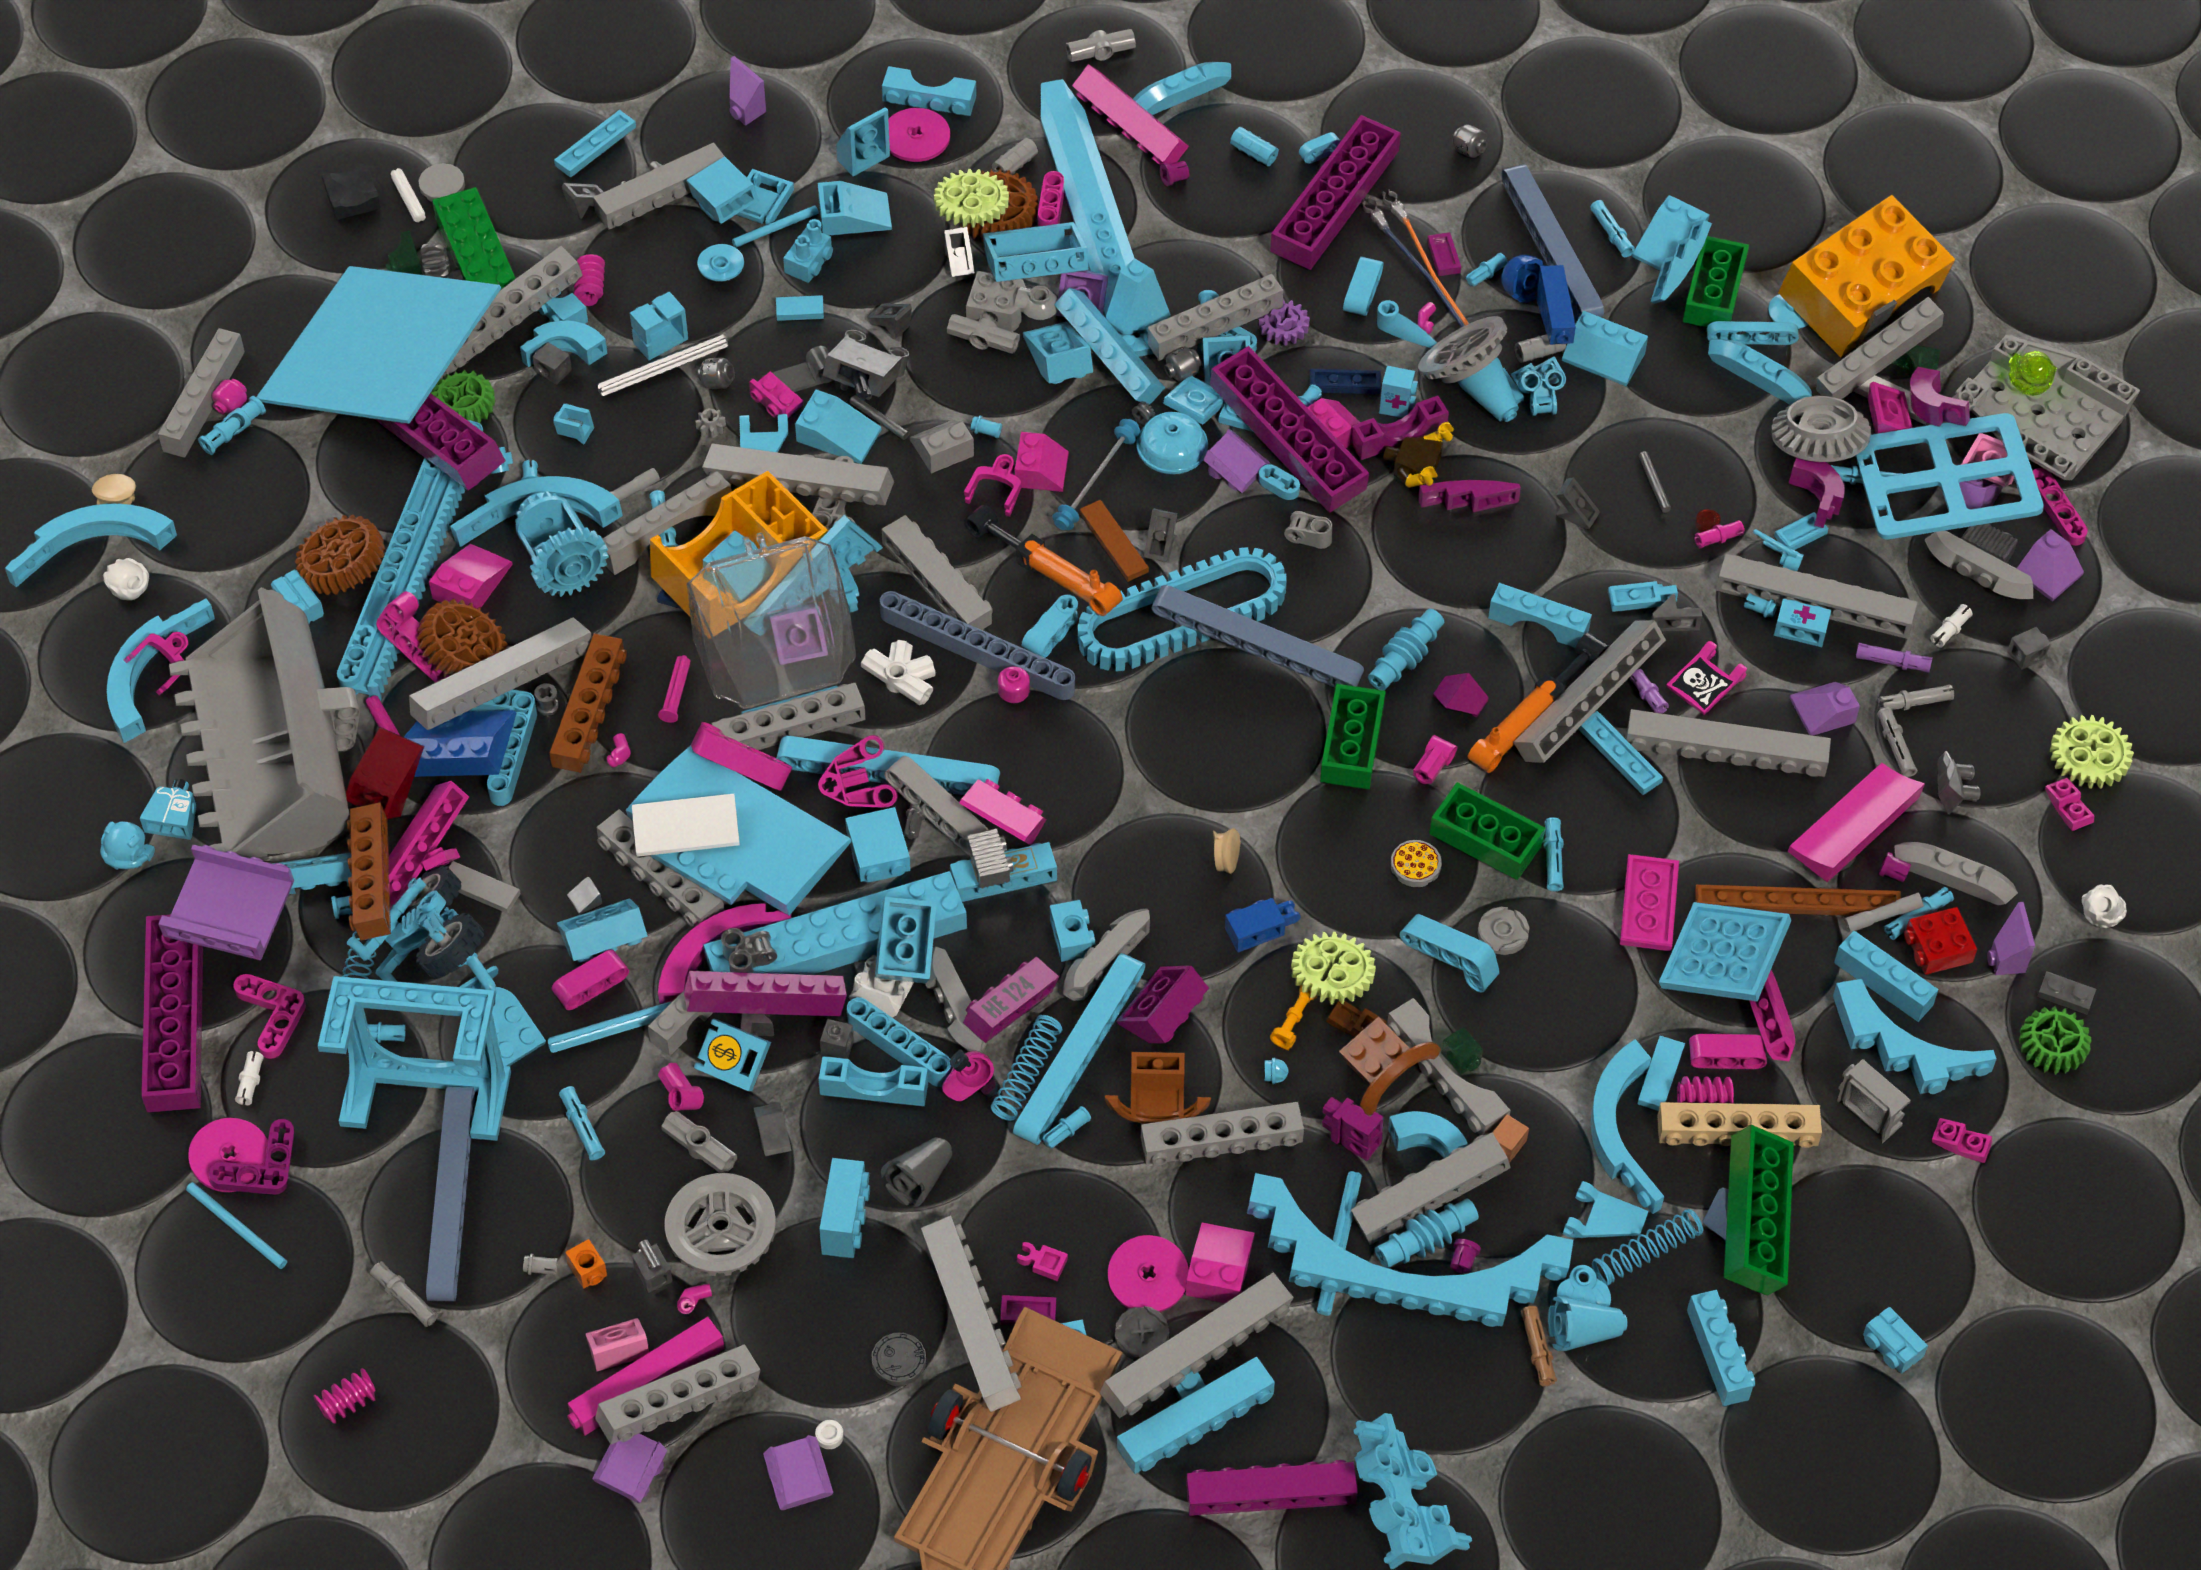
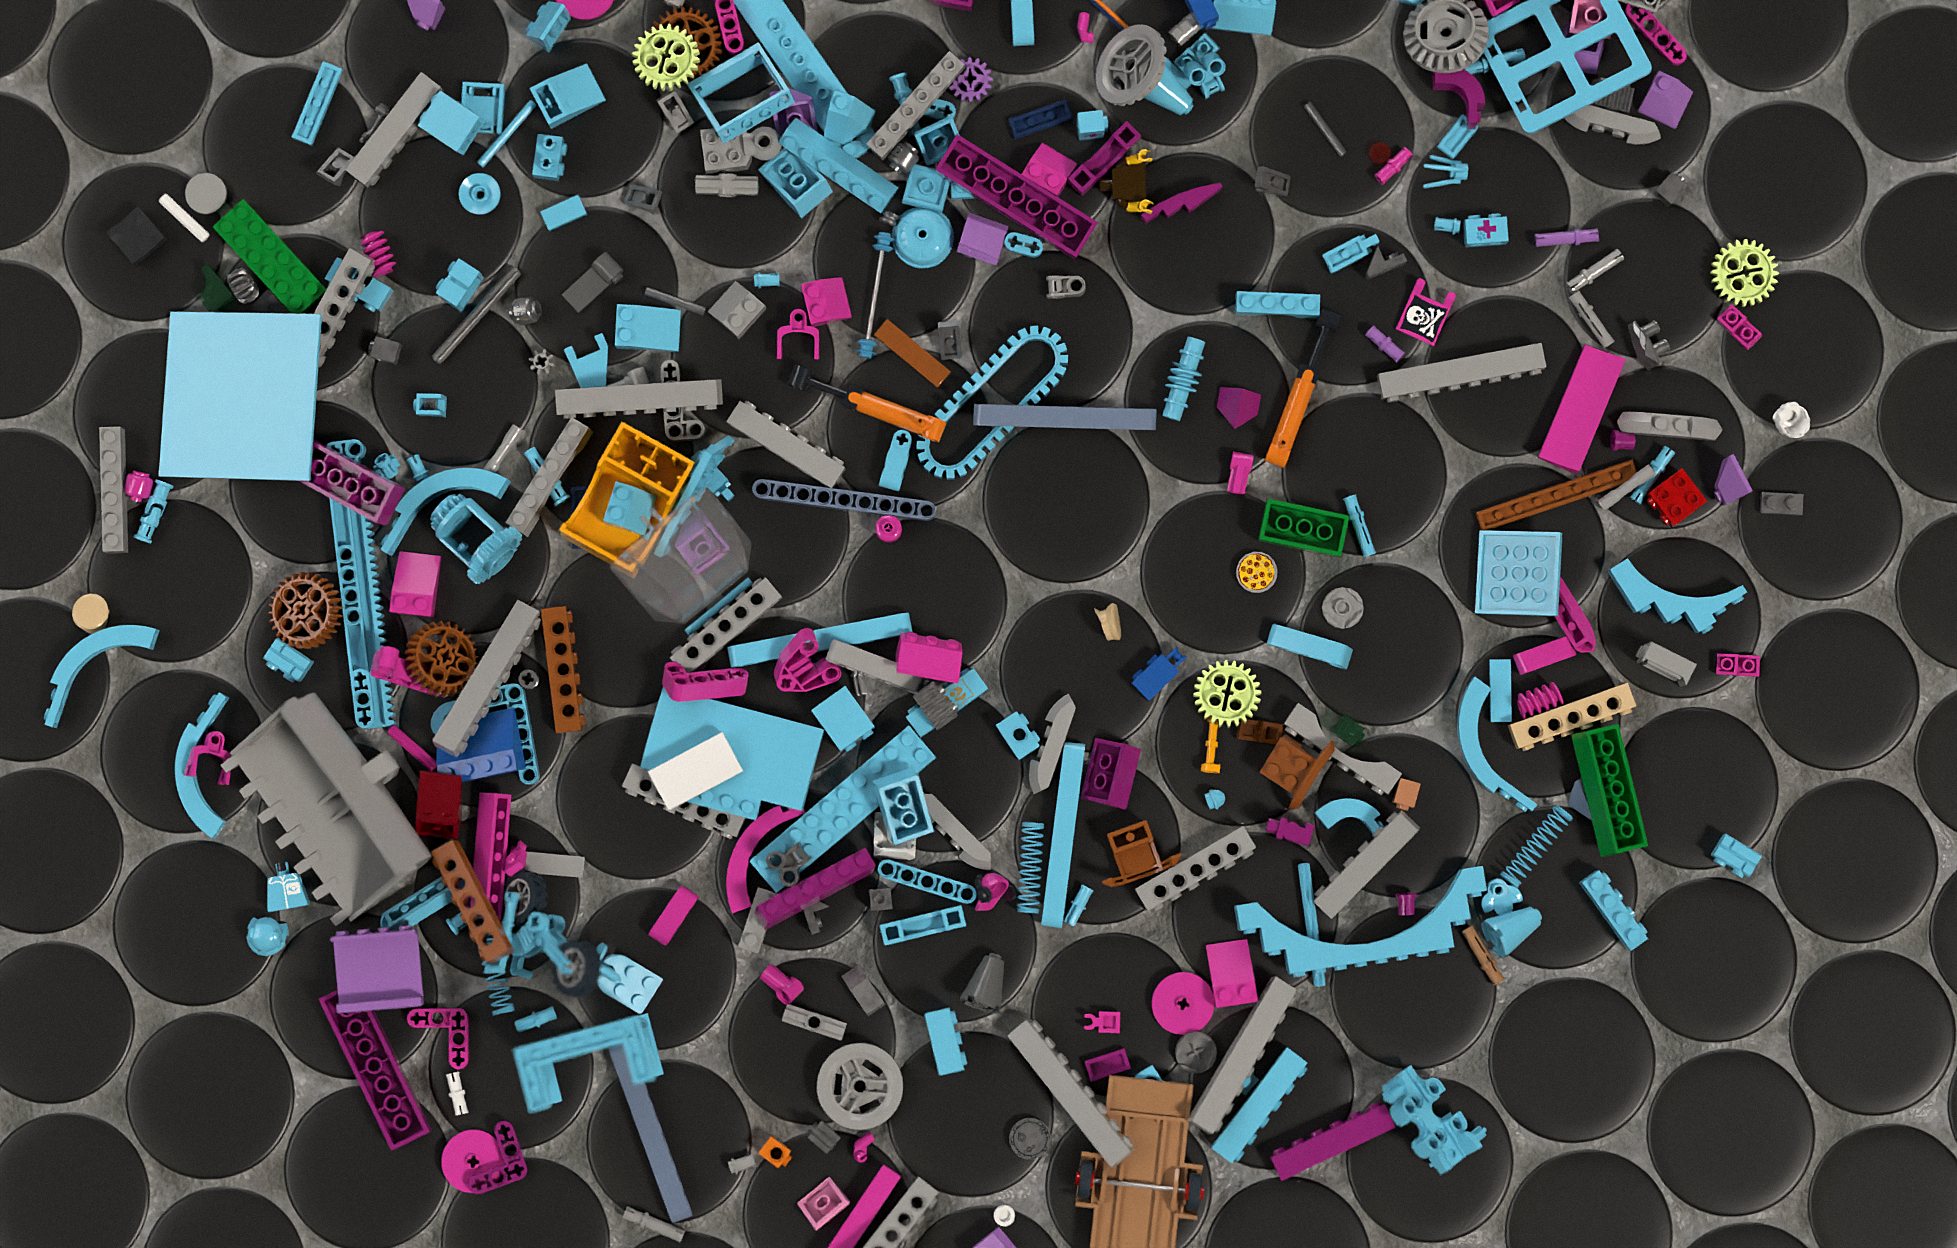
camera: 20 degrees left, 30 degrees up
white hair [103,558,149,601] -> none
medium azure piece [186,1182,287,1269] -> none
bright green gear [431,369,495,423] -> none
medium azure arch [520,321,607,367] -> none
medium azure axle [548,1002,671,1053] -> none
medium azure slope [557,898,647,962] -> none
medium azure pin [559,1086,605,1160] -> none
flat silver slope [567,877,602,915] -> none
dark pink arm [607,734,631,768] -> none
dark pink axle [658,655,691,723] -> none
medium azure container [694,1018,771,1091] -> none
dark pink bracket [749,371,803,418] -> none
flat silver piece [823,330,909,400] -> none
white piece [861,640,935,705] -> none
magenta brick [963,957,1059,1043] -> none
medium azure pin [1298,385,1322,407] -> none
green brick [1320,684,1386,789] -> none
medium azure piece [1375,1198,1479,1268] -> none
medium azure piece [1377,300,1437,348] -> none
light grey brick [1514,620,1666,762] -> none
medium azure flag [1562,1181,1648,1238] -> none
medium azure plate [1578,711,1663,795] -> none
dark pink plate [1620,854,1679,951] -> none
light grey brick [1716,554,1917,639] -> none
medium lavender slope [1789,682,1860,736] -> none
medium azure brick [1834,931,1939,1022] -> none
white pin [1930,604,1973,648] -> none
bright green gear [2019,1006,2091,1075] -> none

